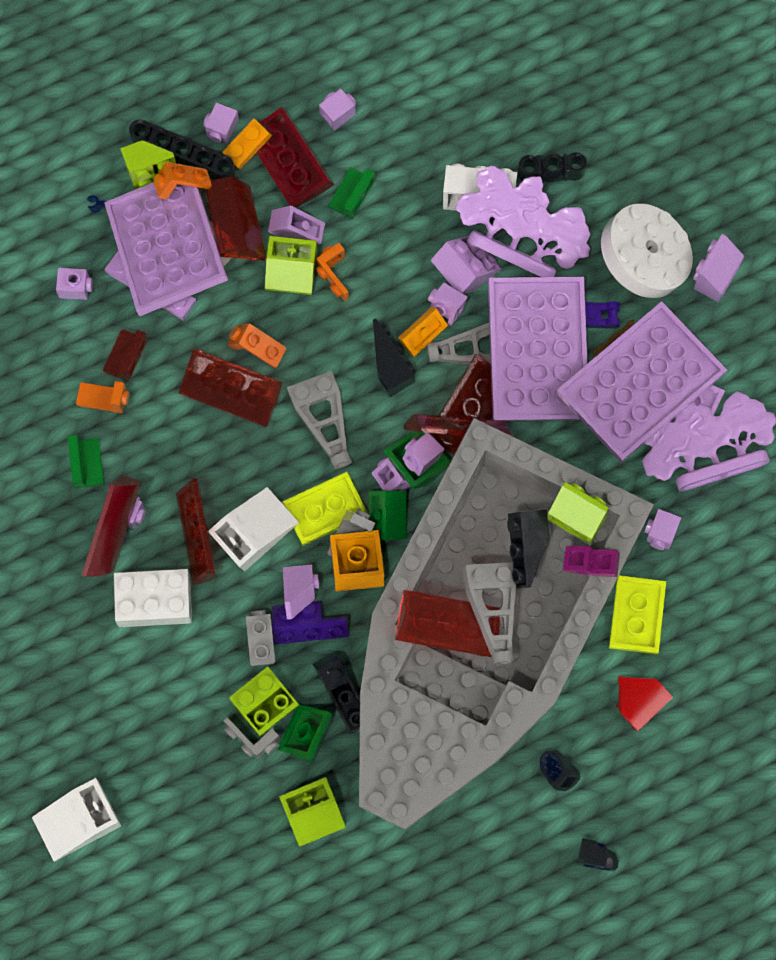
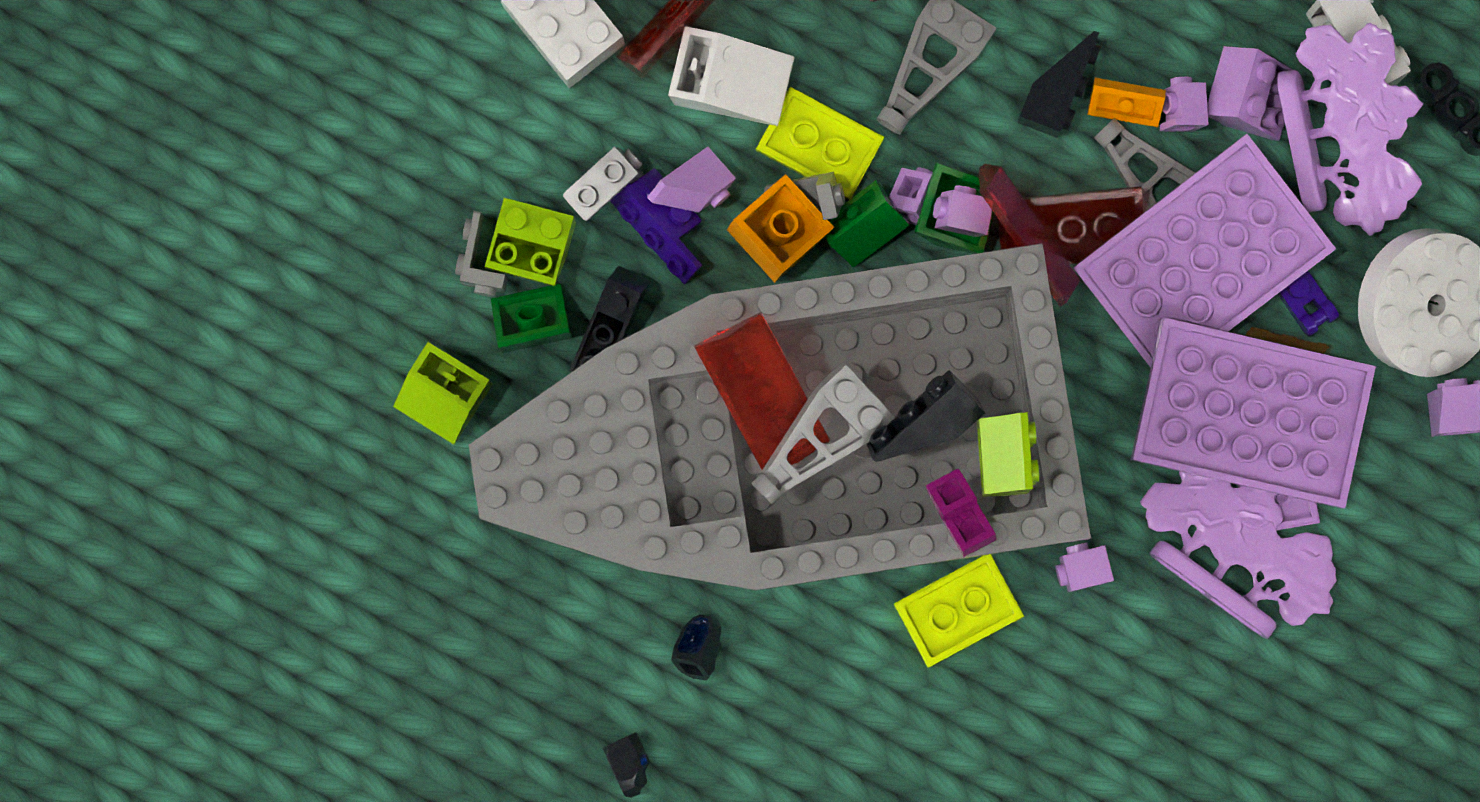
camera: 55 degrees right, 10 degrees up
white slope [32,778,121,862] -> none
red slope [616,676,673,731] -> none

